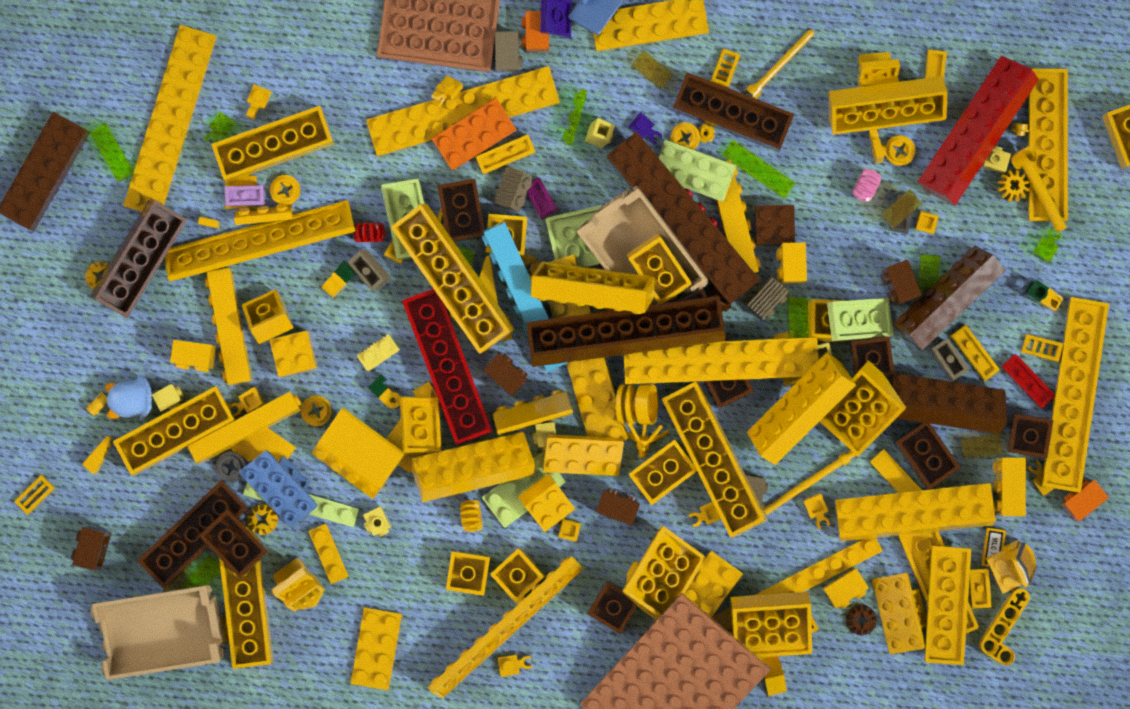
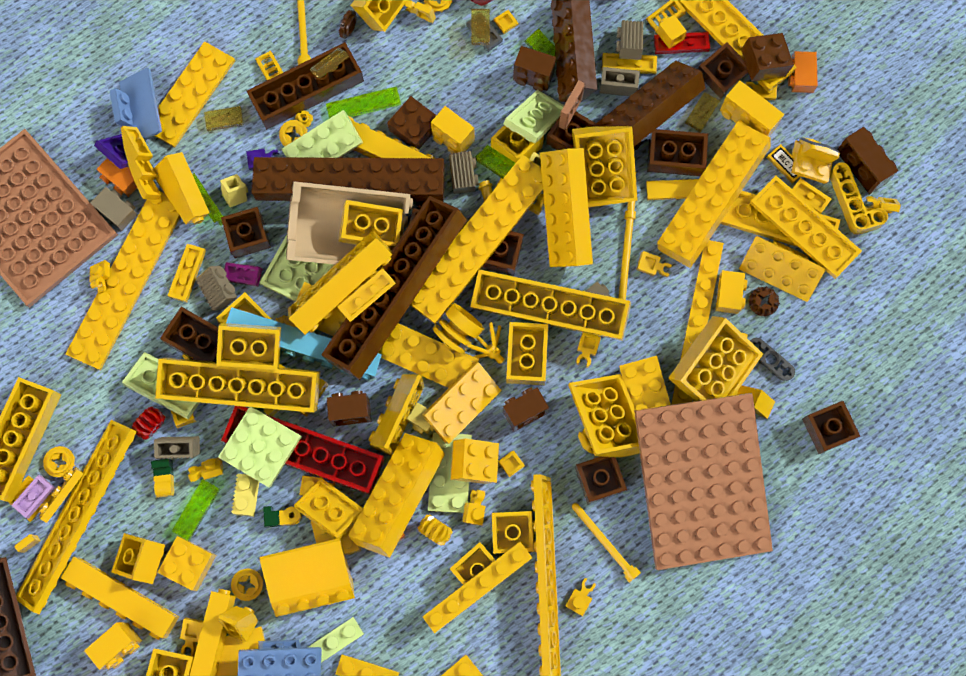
camera: 50 degrees left, 10 degrees down
light yellow brick [363,506,392,537] -> none
orange plate [432,97,516,171] -> none
bright pink gear [853,168,881,202] -> none
none -> yellow slope [121,126,161,200]
none -> yellow slope [153,152,209,225]
none -> clear neon green plate [172,479,220,541]
none -> yellow plate [188,457,223,482]
none -> yellow brick [216,323,281,370]
none -> yellowish green plate [218,407,301,488]
none -> yellow slope [218,606,258,642]
none -> reddish brown brick [221,207,271,258]
none -> clear yellow plate [310,48,349,79]
none -> yellow plate [337,268,396,322]
none -> reddish brown gear [339,10,357,39]
none -> yellow plate [422,542,532,634]
none -> yellow plate [462,490,486,526]
none -> yellow pin [478,180,493,202]
none -> nougat tile [559,80,585,130]
none -> yellow piece [572,503,641,583]
none -> dark tan brick [616,20,643,60]
none -> yellow brick [657,15,687,49]
none -> reddish brown brick [741,33,794,81]
none -> dark grey beam [750,338,795,381]
none -> reddish brown brick [837,126,898,195]
none -> yellow plate [865,196,901,213]

